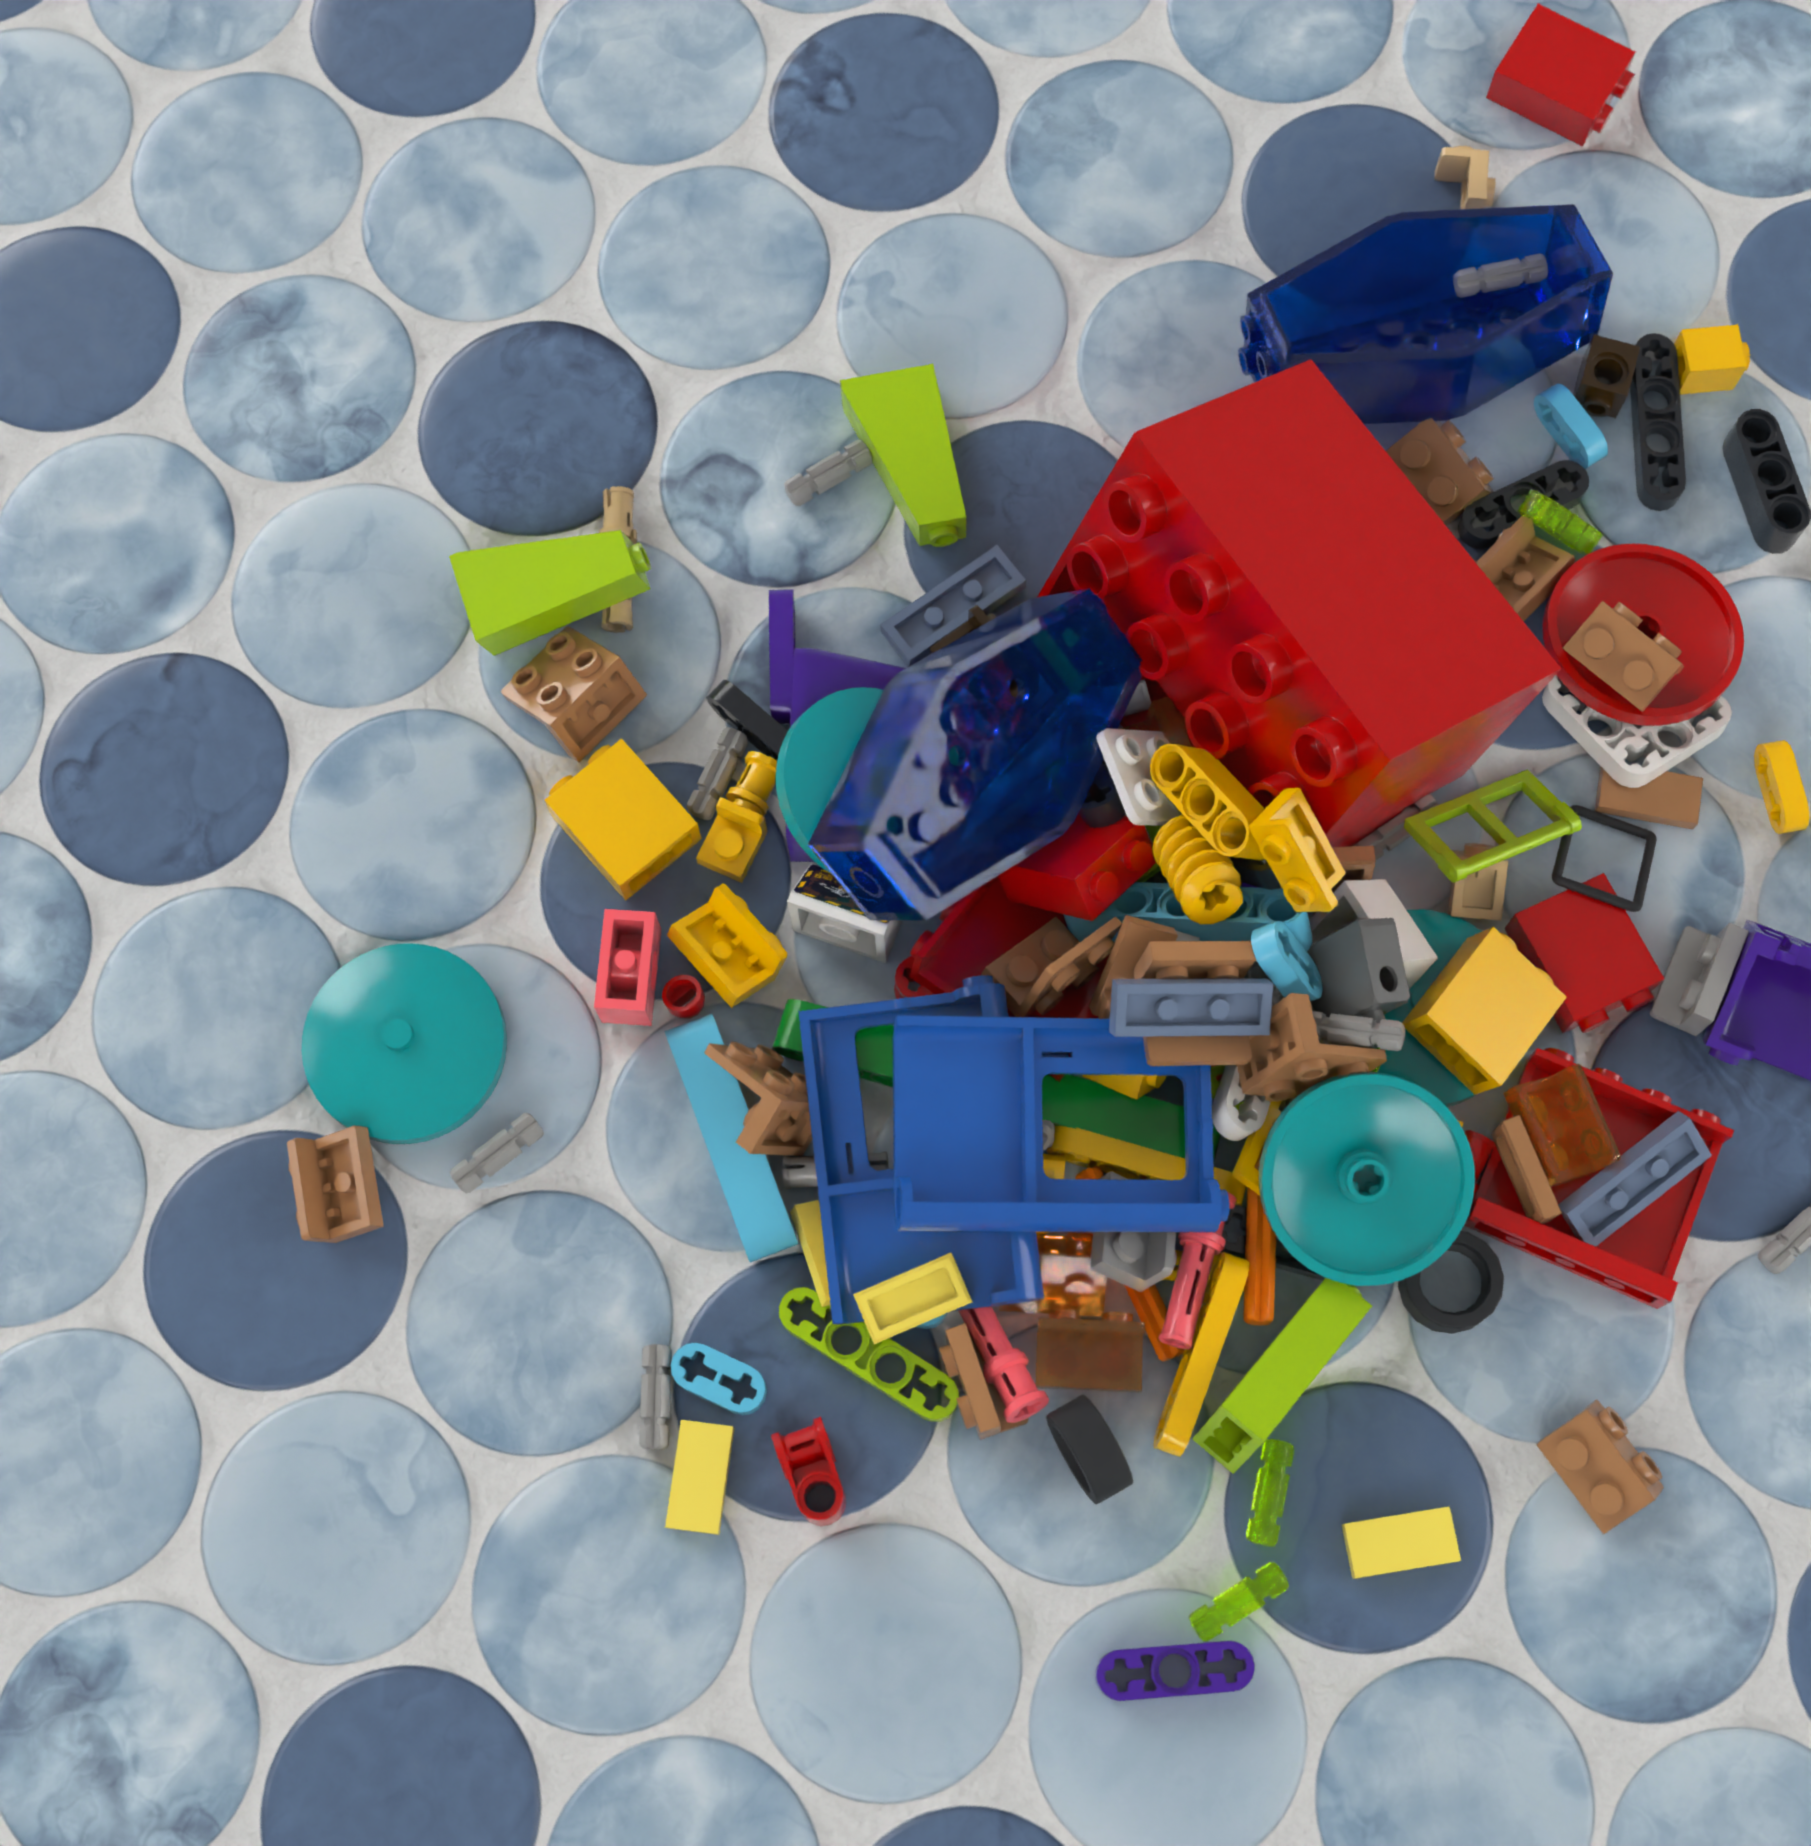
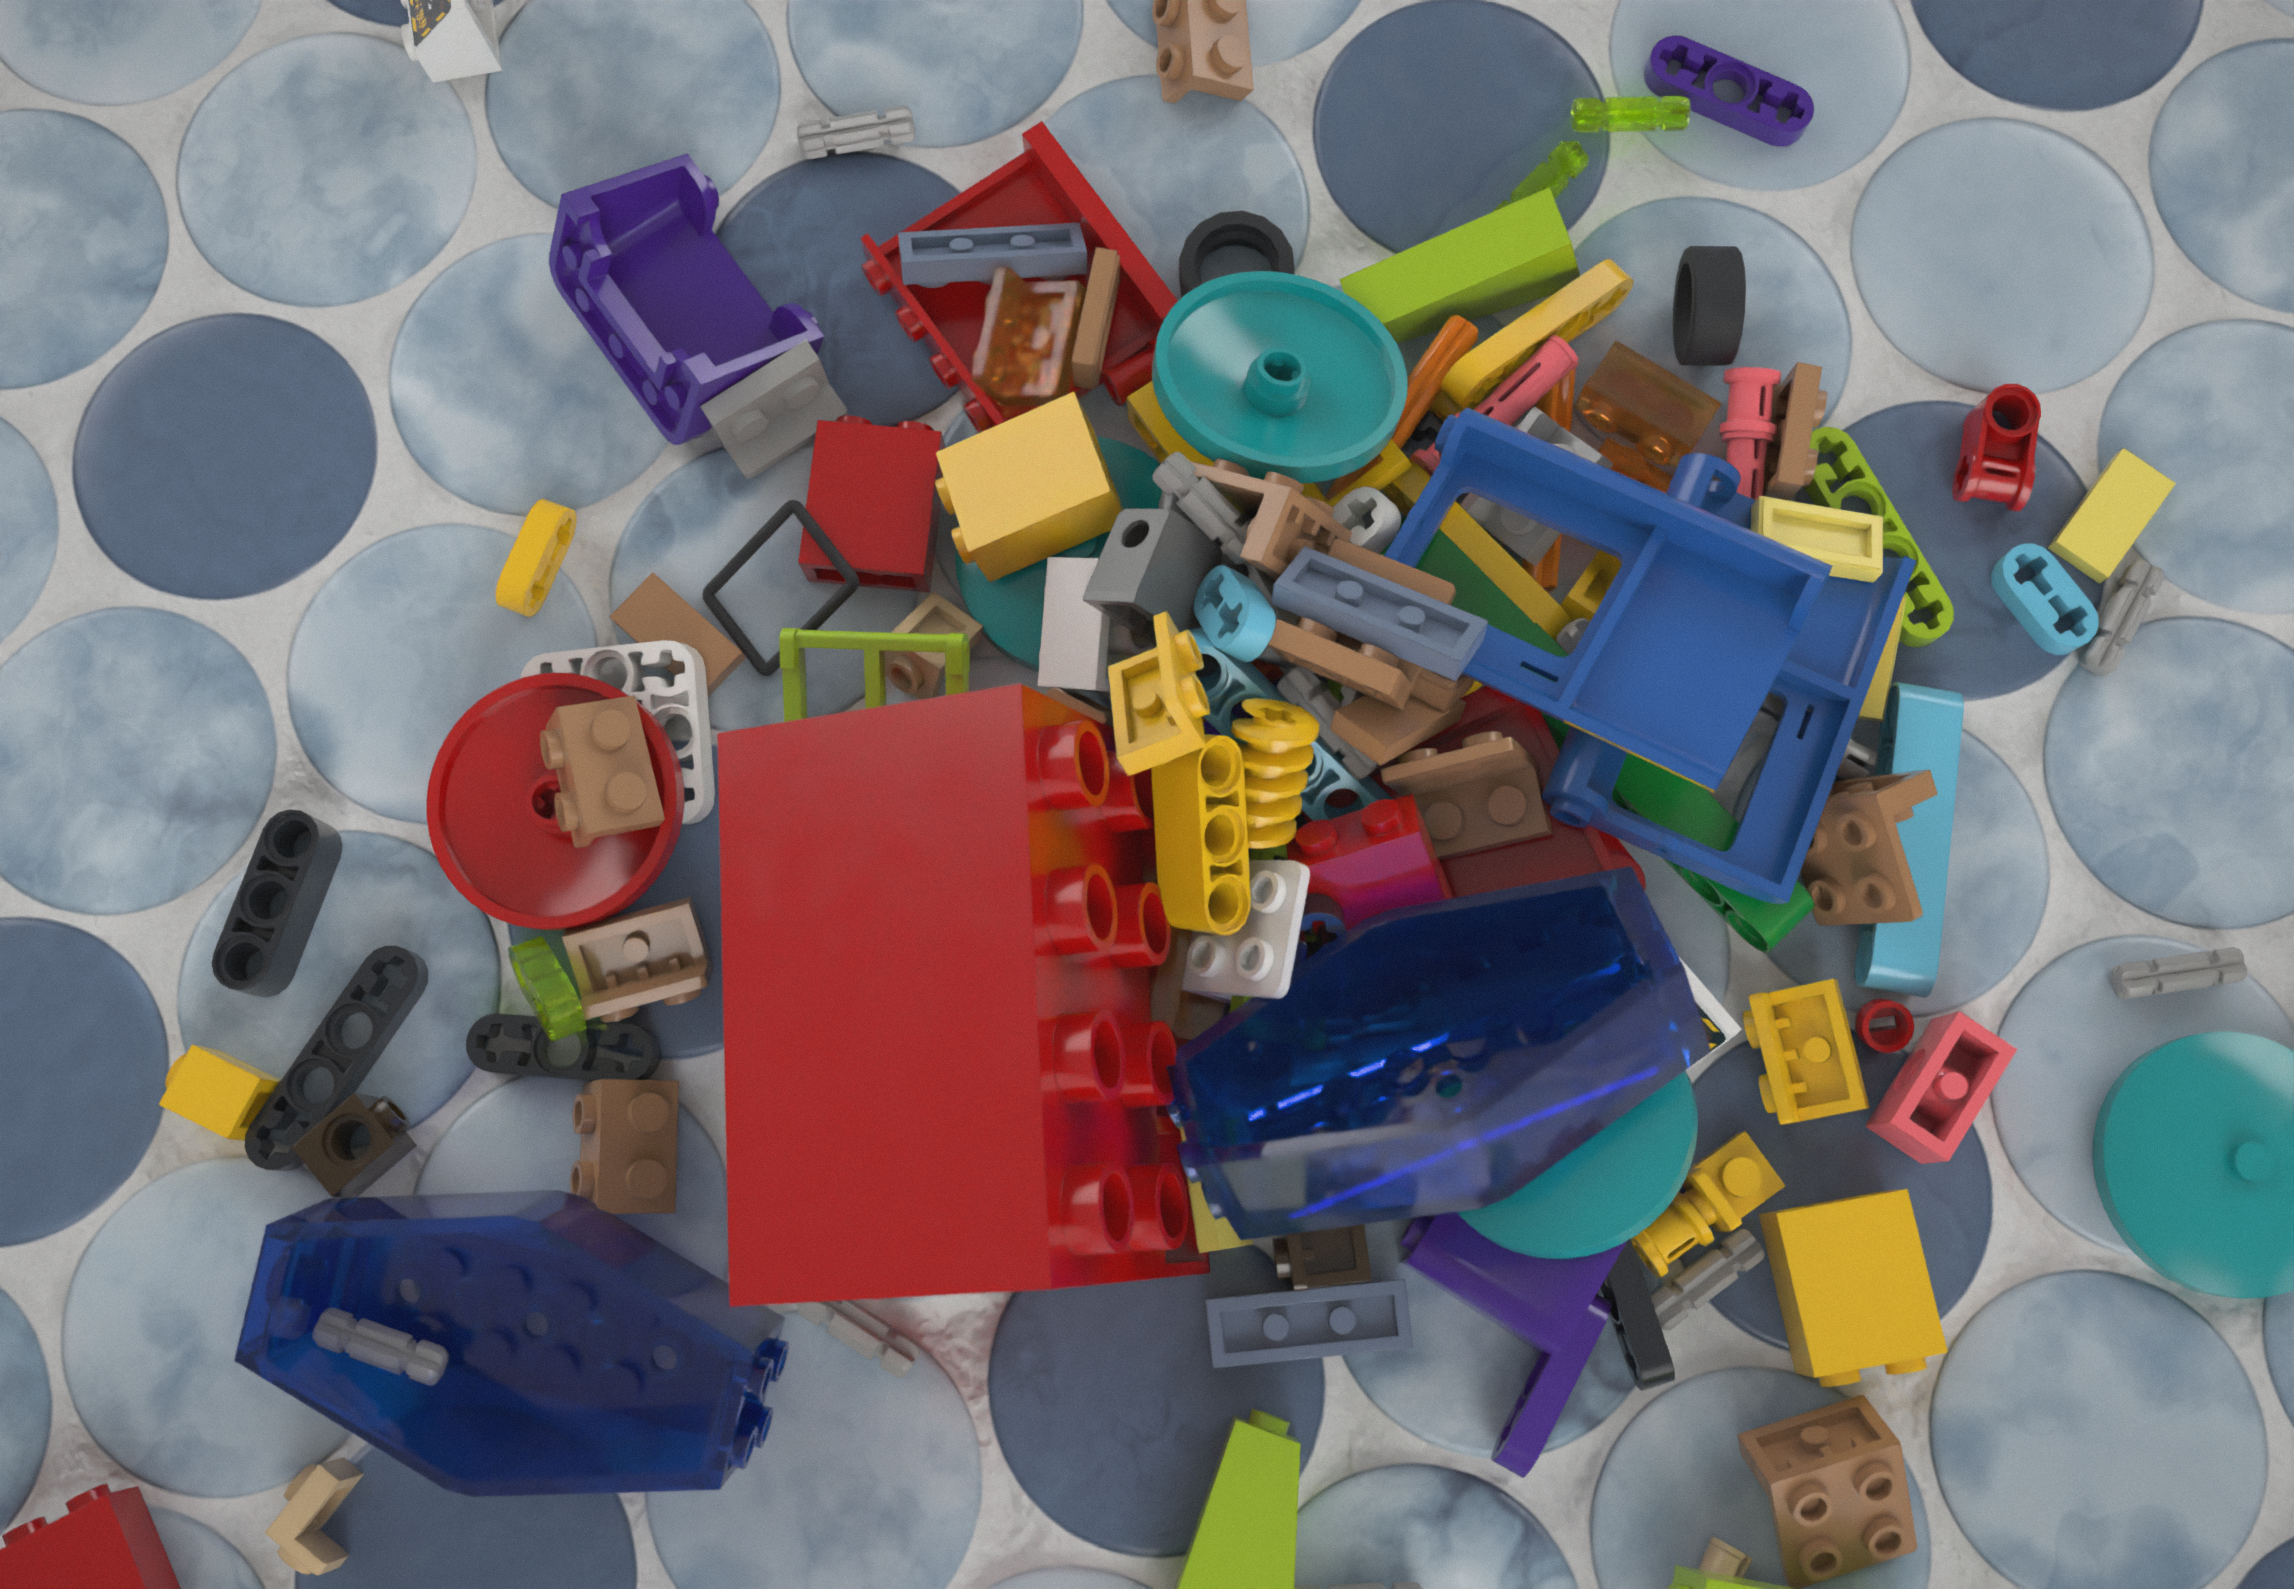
camera: 150 degrees left, 5 degrees up
light yellow tile [1342,1506,1461,1579] -> none
medium azure beam [1533,384,1608,469] -> none

